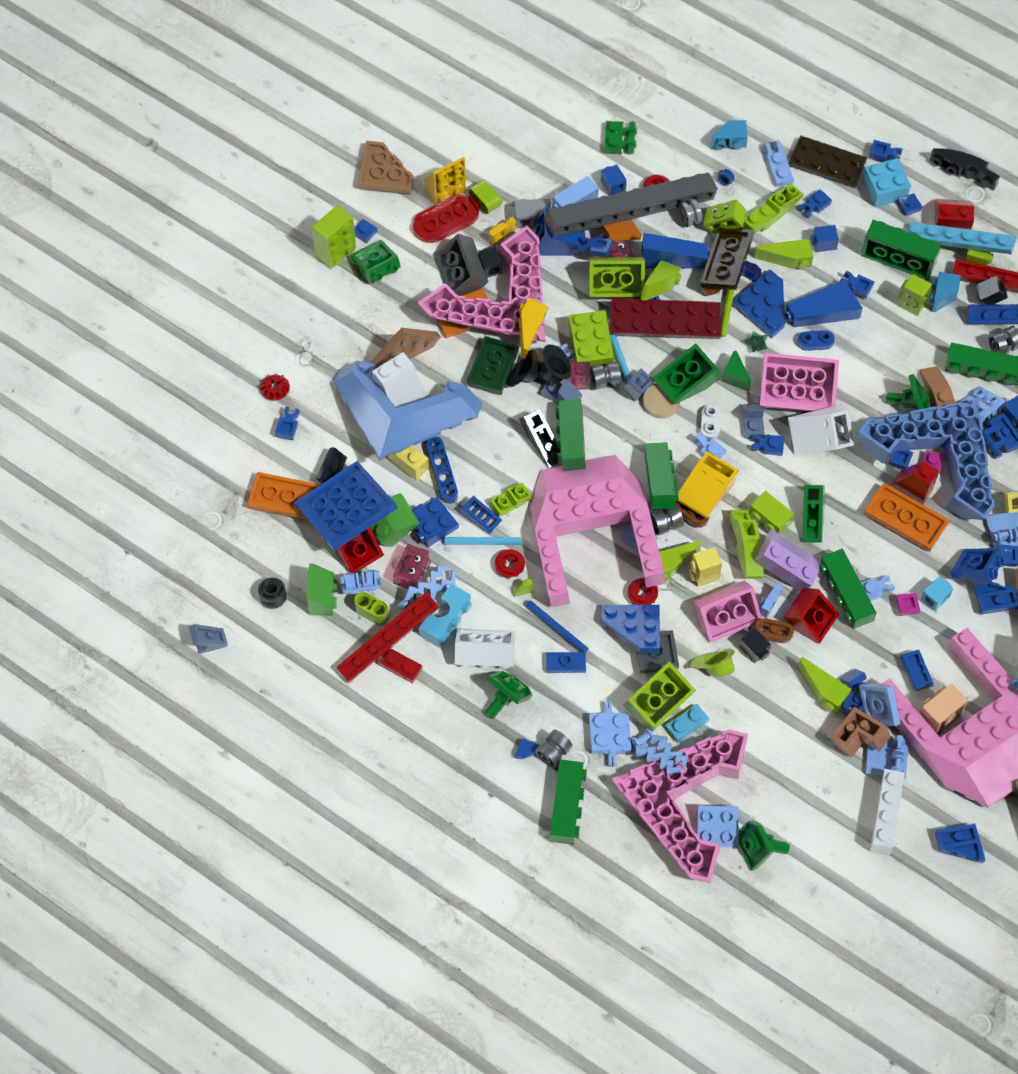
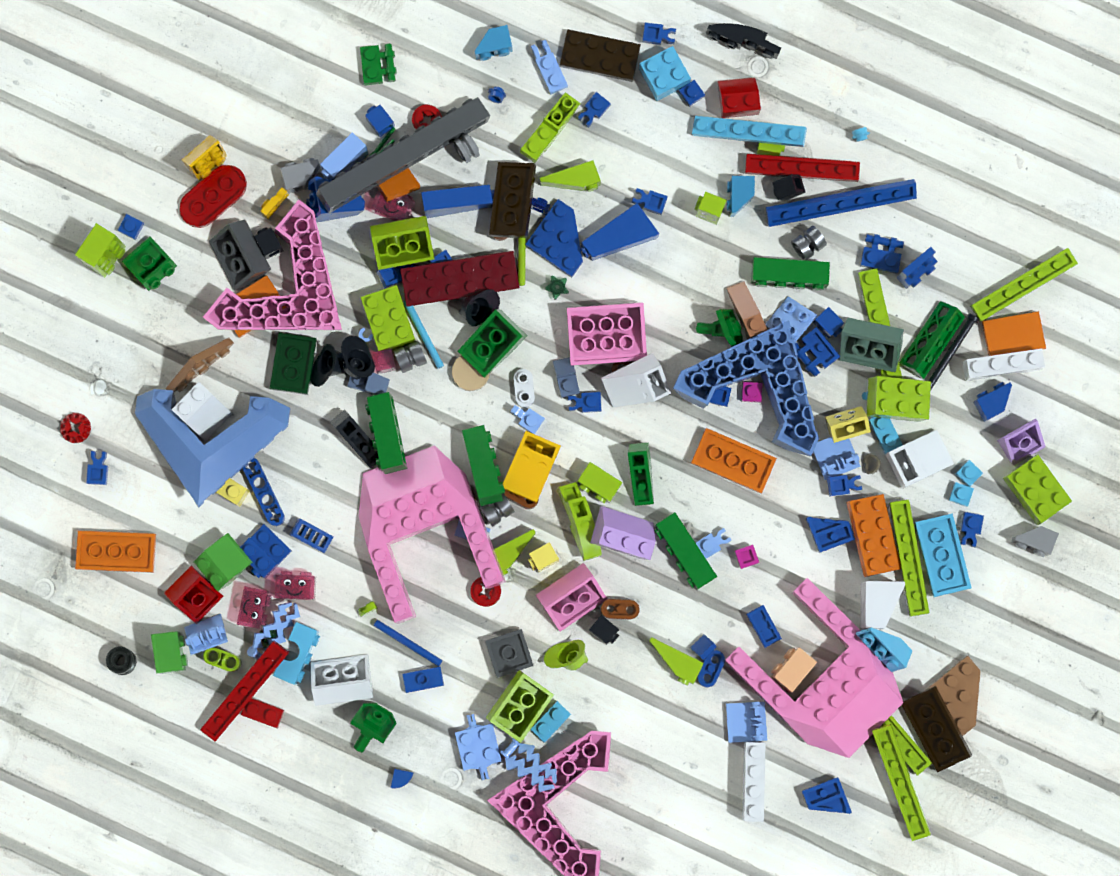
camera: 15 degrees left, 20 degrees up
sand blue slope [189,624,228,654] -> none
blue plate [294,461,398,551] -> none
black plate [315,447,347,484] -> none
medium nougat plate [358,140,414,194] -> none
medium azure bar [445,537,521,545] -> none
lime beam [468,179,503,214] -> none
lime slope [488,482,532,517] -> none
red gear [495,549,525,579] -> none
yellow slope [518,297,549,359] -> none
flat silver wheel [535,729,573,768] -> none
green brick [550,759,587,845] -> none
blue plate [578,236,613,257] -> none
plate [601,605,660,653] -> none
sand blue slope [622,368,654,401] -> none
lime slope [641,260,682,301] -> none
light blue hinge [697,805,739,847] -> none
lime brick [703,199,746,235] -> none
green slope [722,350,751,391] -> none
green piece [738,820,790,871] -> none
light blue plate [759,583,783,618] -> none
red slope [783,588,839,644] -> none
blue plate [797,330,835,351] -> none
blue brick [810,225,839,252] -> none
nougat brick [831,707,891,758] -> none
light blue plate [859,683,901,726] -> none
green brick [861,219,942,281] -> none
red slope [890,461,939,504] -> none
medium azure brick [921,577,953,611] -> none
blue plate [950,548,1005,585] -> none
none -> clear pink brick [275,571,316,600]
none -> blue plate [377,263,415,288]
none -> black piece [458,289,500,327]

